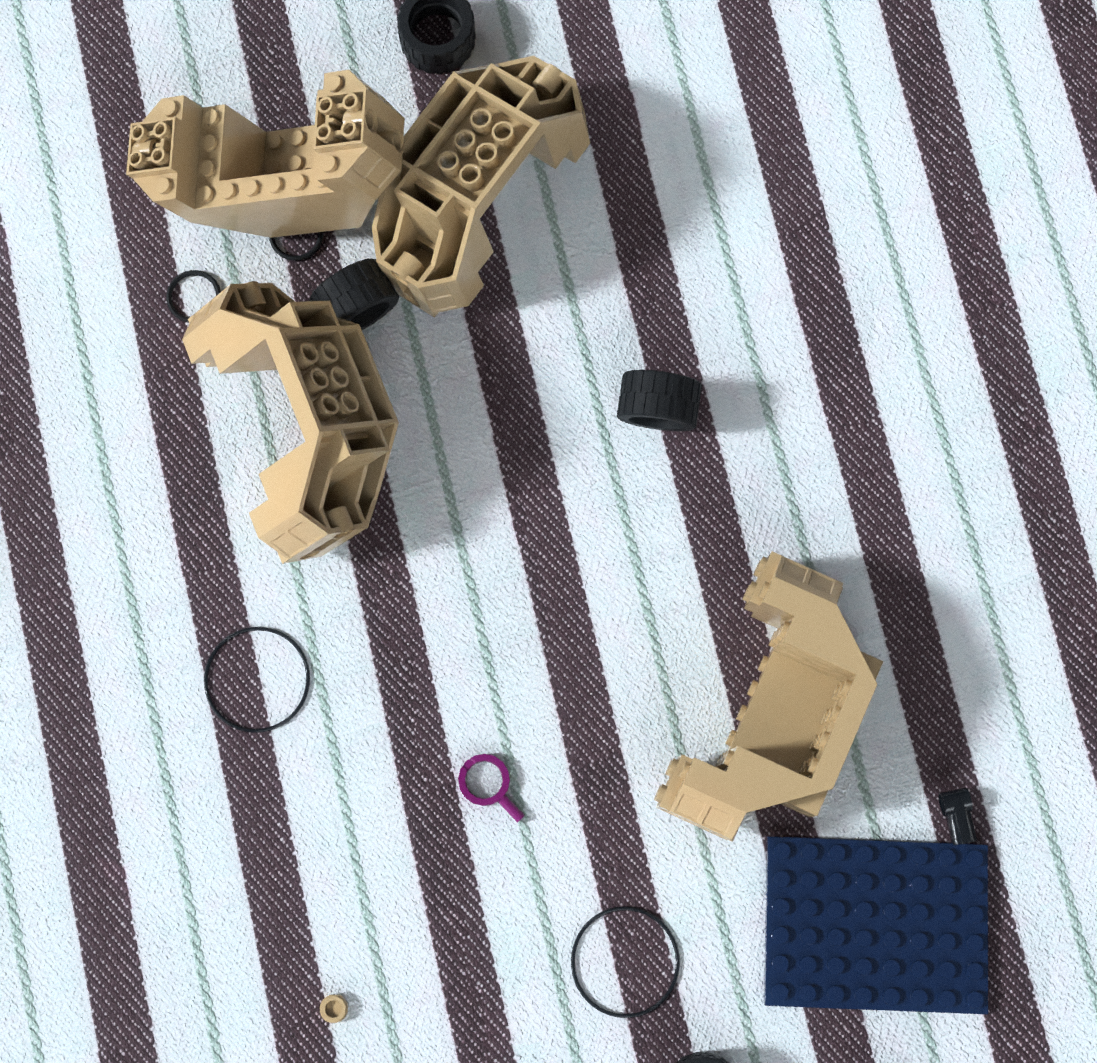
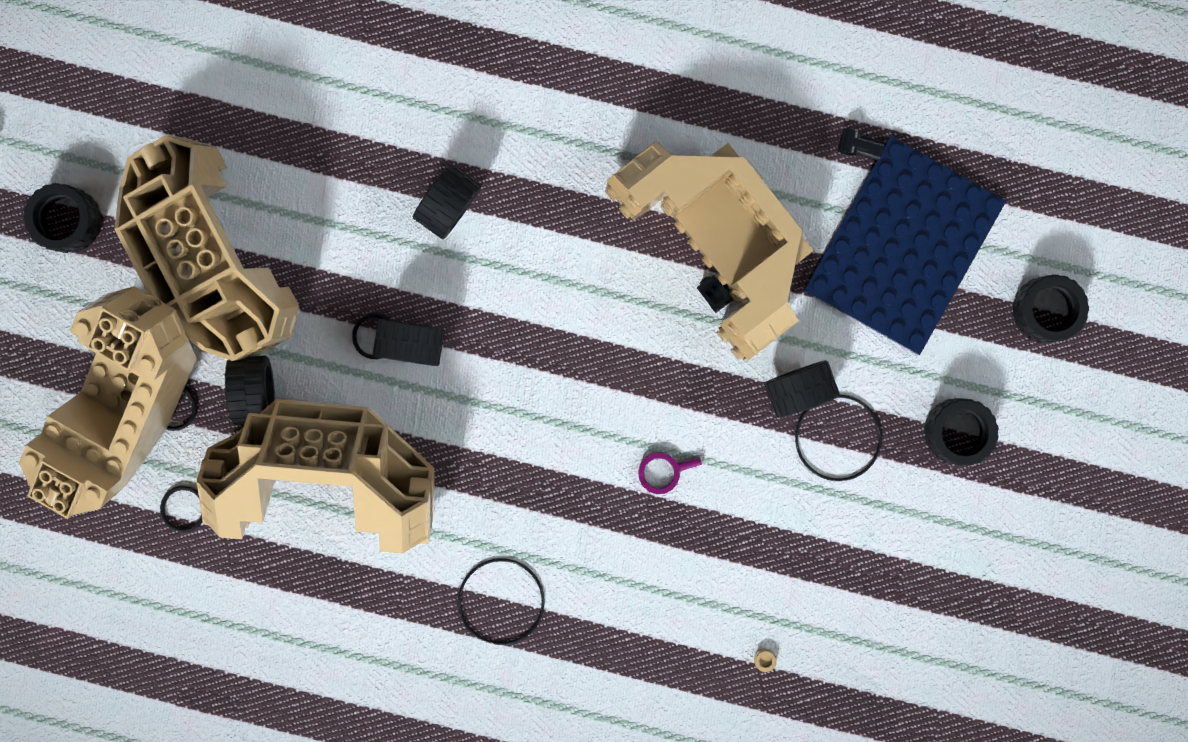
camera: 65 degrees left, 10 degrees up
none -> black tyre [352,313,391,360]
none -> black tyre [372,319,445,366]
none -> black bracket [697,275,733,313]
none -> black tyre [764,360,840,418]

